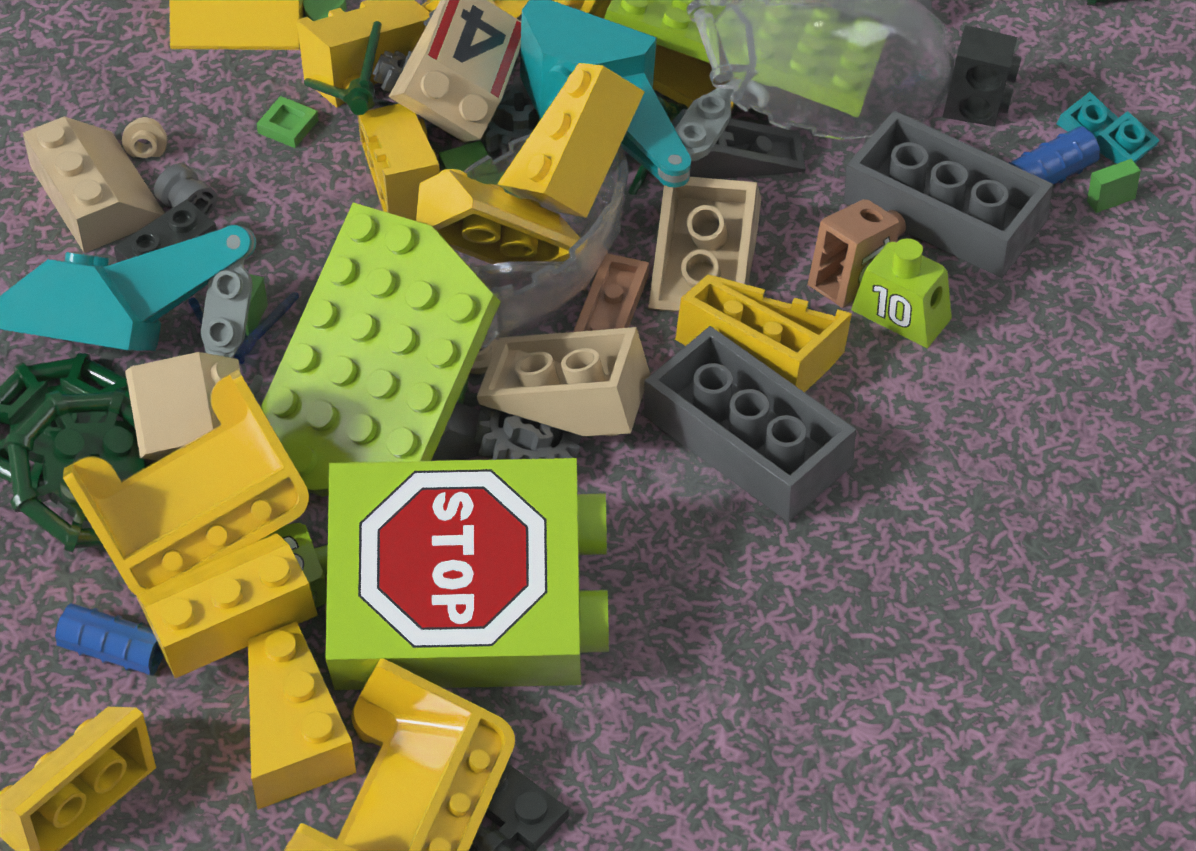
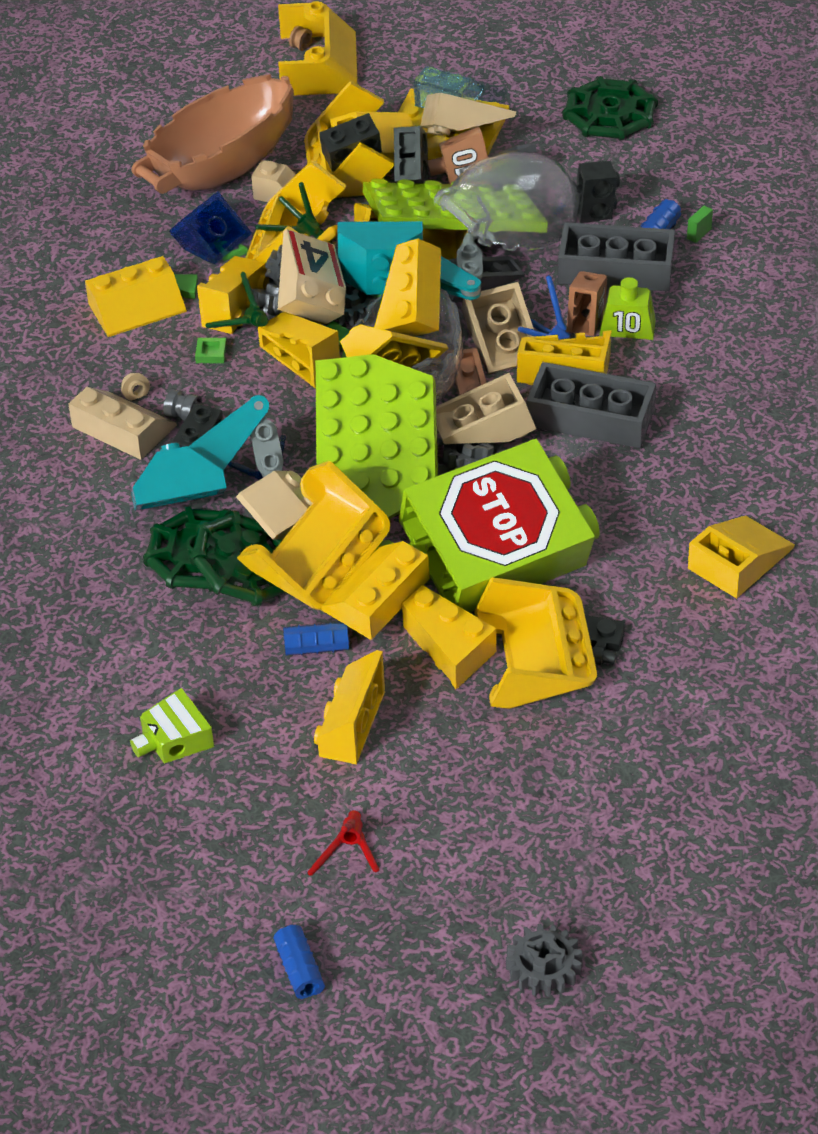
camera: 25 degrees left, 5 degrees down
teal slope [1056,92,1160,164] -> none
none -> blue plant [518,275,571,340]
none -> yellow slope [688,515,795,599]

